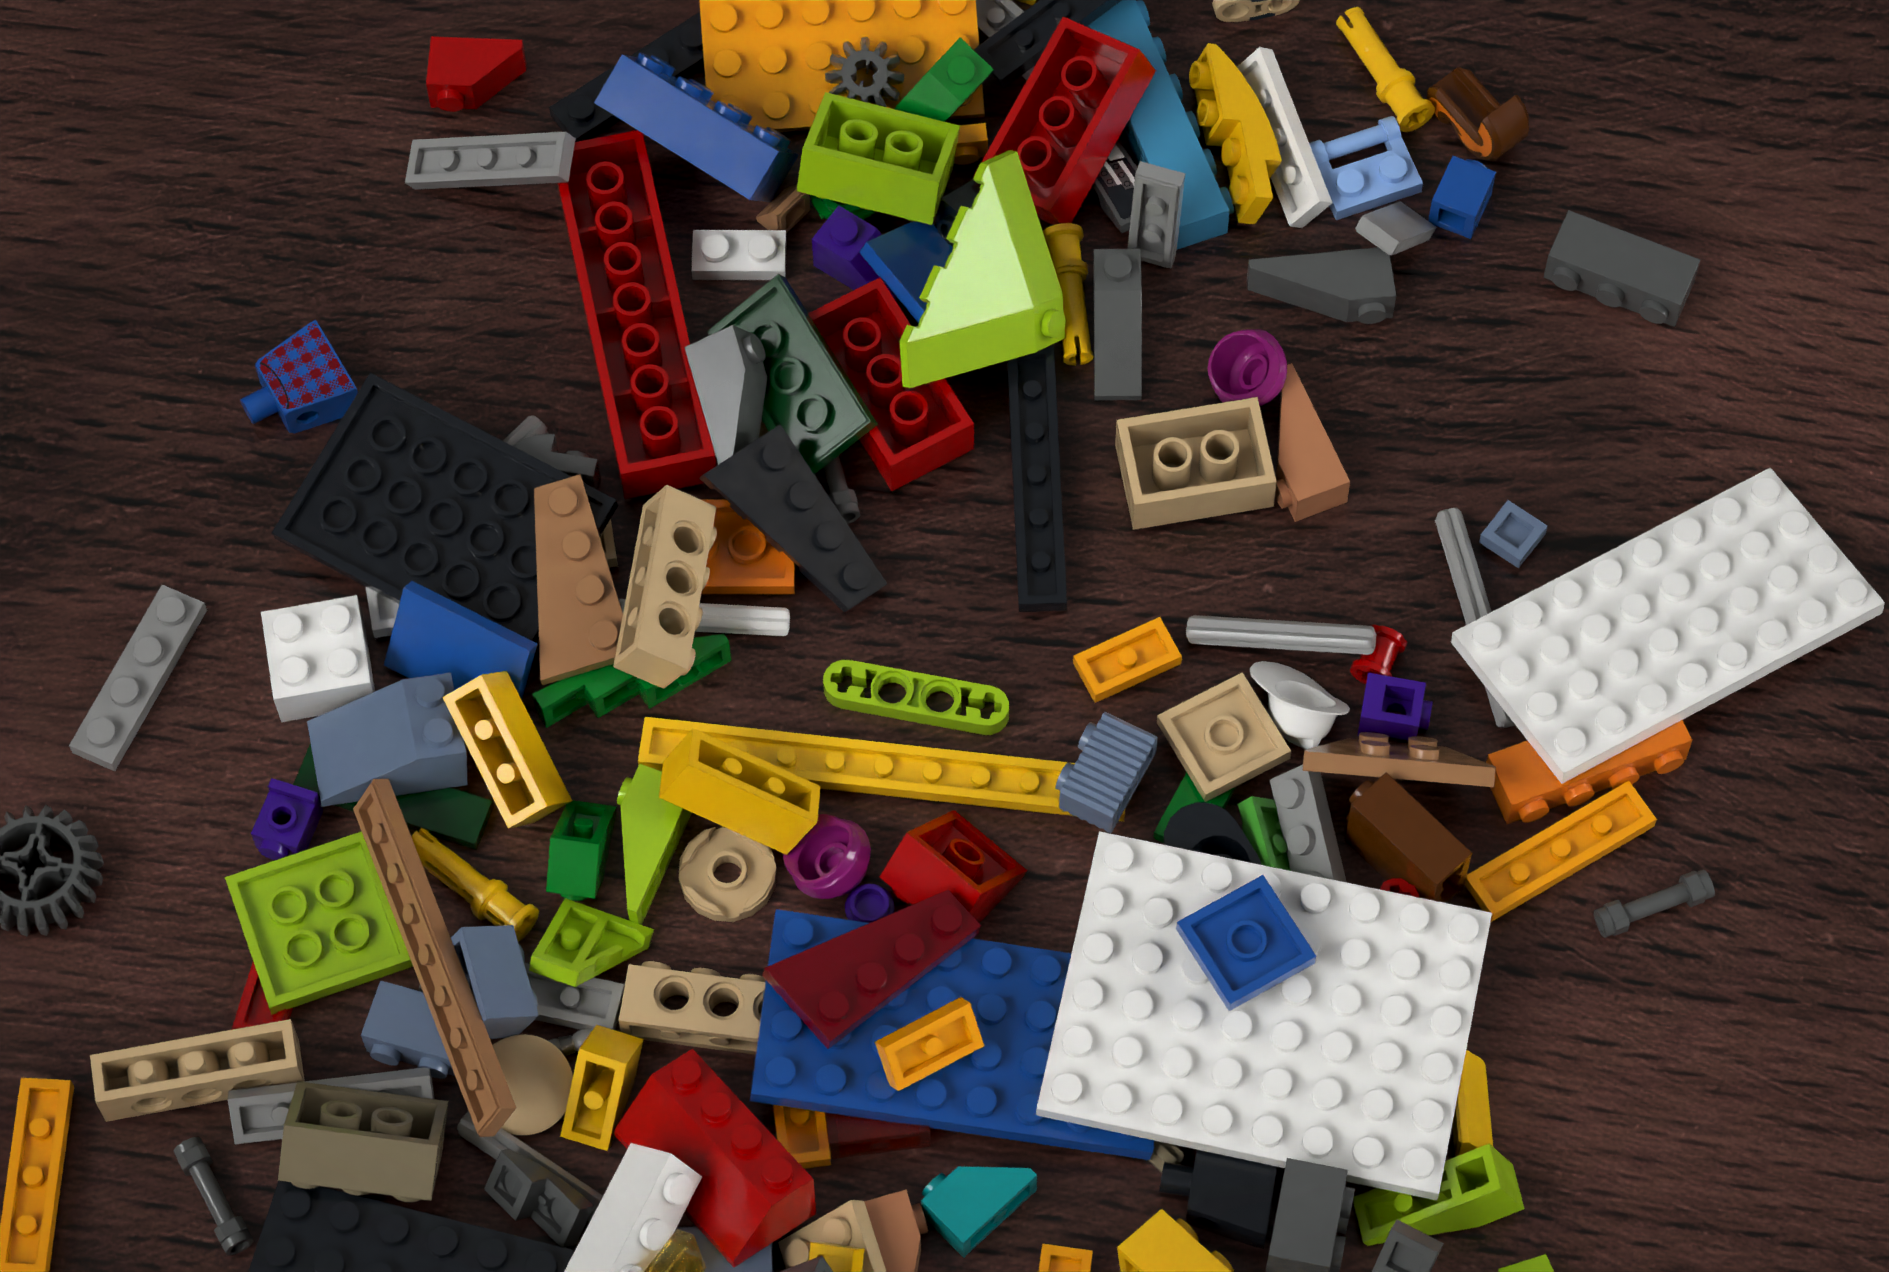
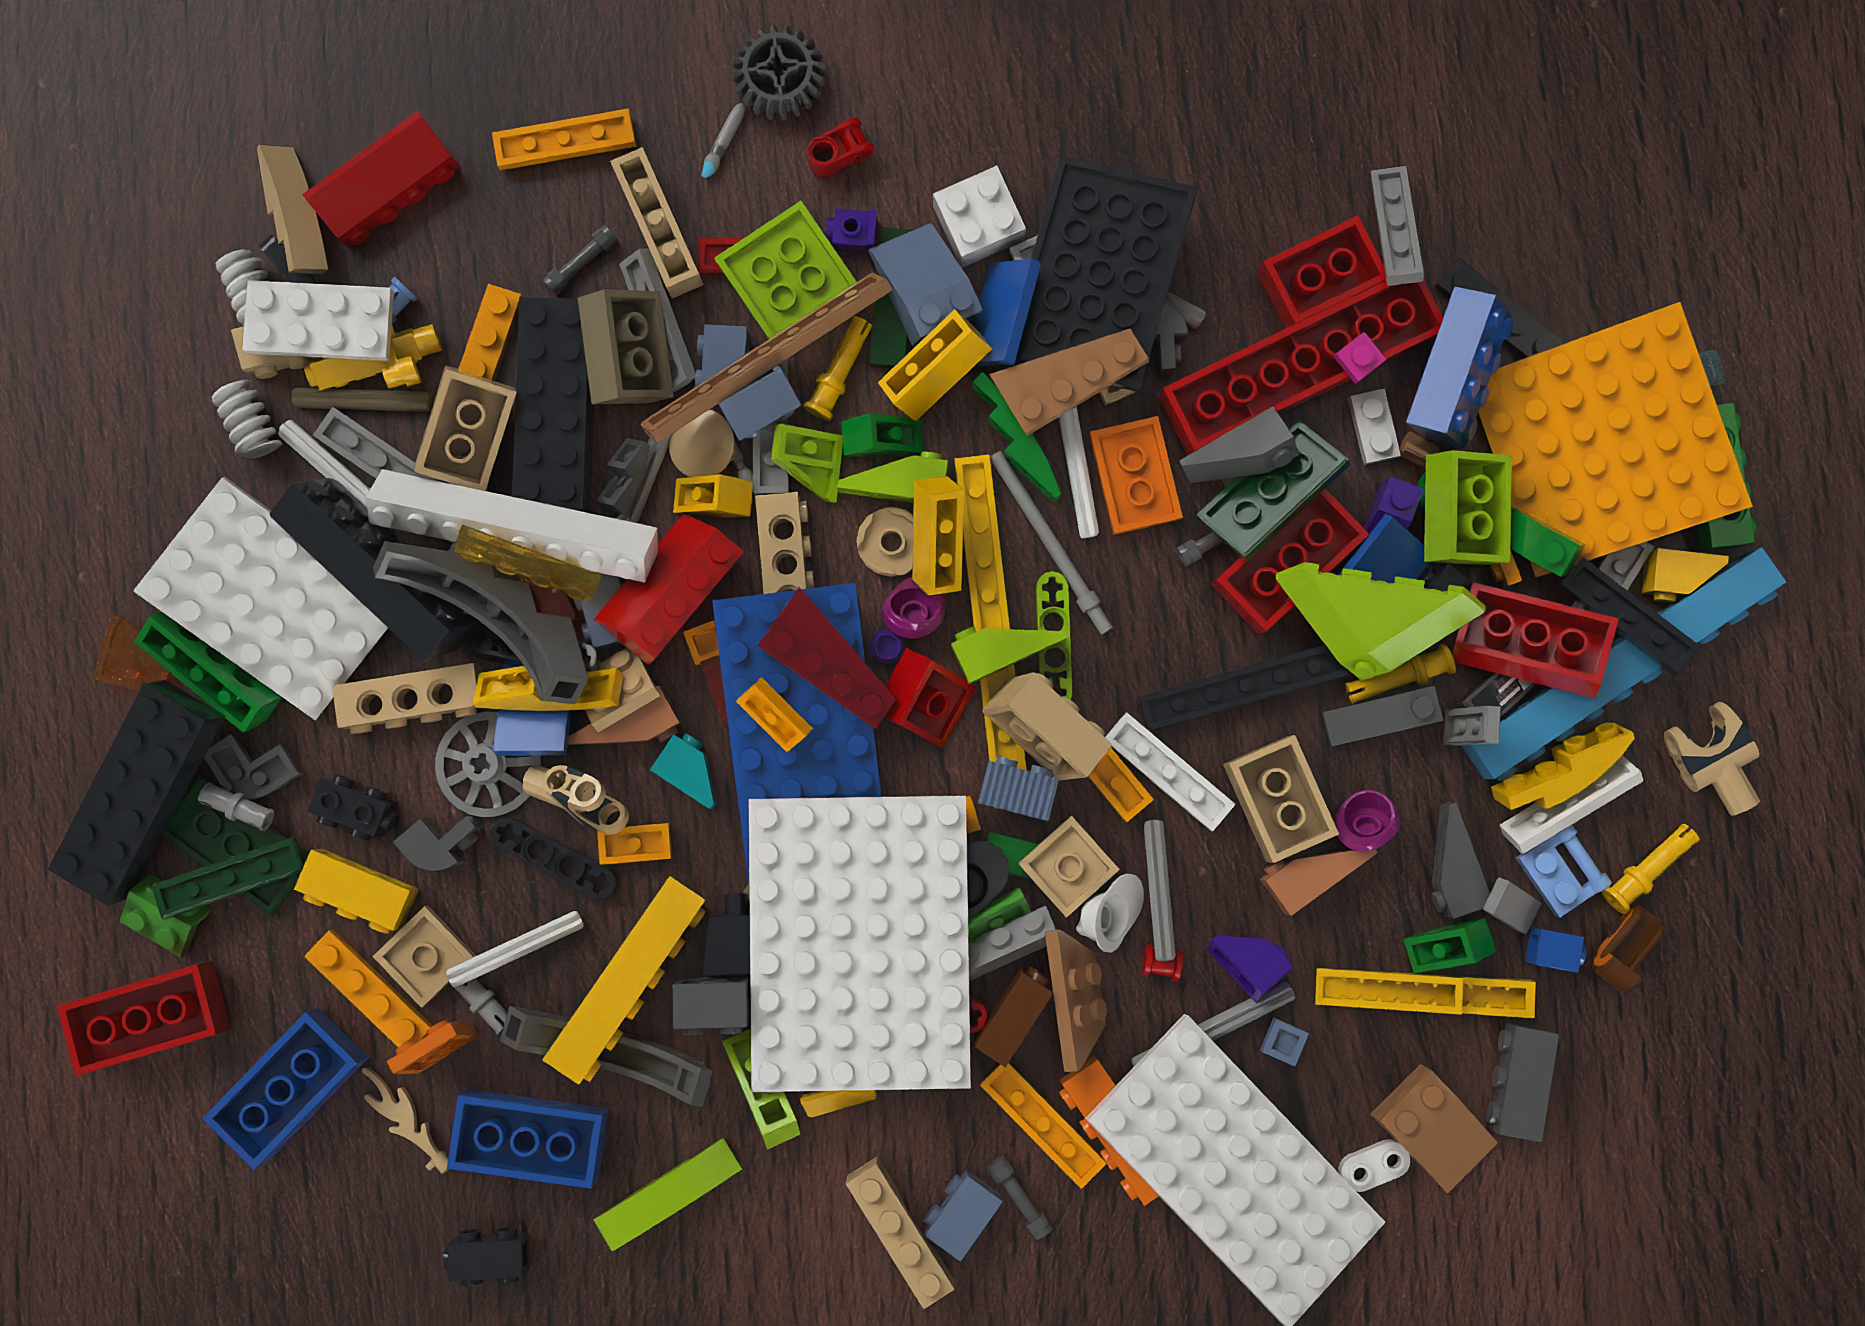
camera: 75 degrees right, 20 degrees up
light grey plate [69,585,207,771] -> none
blue torso [240,320,358,433] -> none
red slope [426,36,526,112] -> none
tan brick [613,485,717,689] -> none
black wing [699,424,887,613] -> none
dark grey gear [825,37,904,107] -> none
blue plate [1176,875,1317,1011] -> none
dark purple brick [1357,673,1433,741] -> none
none -> light grey piece [702,103,745,178]
none -> red piece [807,117,876,178]
none -> tan arch [845,1156,954,1309]
none -> sand blue brick [923,1169,1003,1262]
none -> lime slope [951,627,1067,684]
none -> tan brick [982,672,1112,781]
none -> light grey bar [990,451,1113,635]
none -> white plate [1105,712,1235,831]
none -> dark purple slope [1206,935,1293,1002]
none -> red brick [1256,216,1386,329]
none -> yellow slope [1315,968,1536,1018]
none -> dark pink plate [1333,332,1386,384]
none -> white plate [1338,1139,1410,1192]
none -> medium nougat slope [1370,1064,1498,1194]
none -> green slope [1403,917,1496,973]

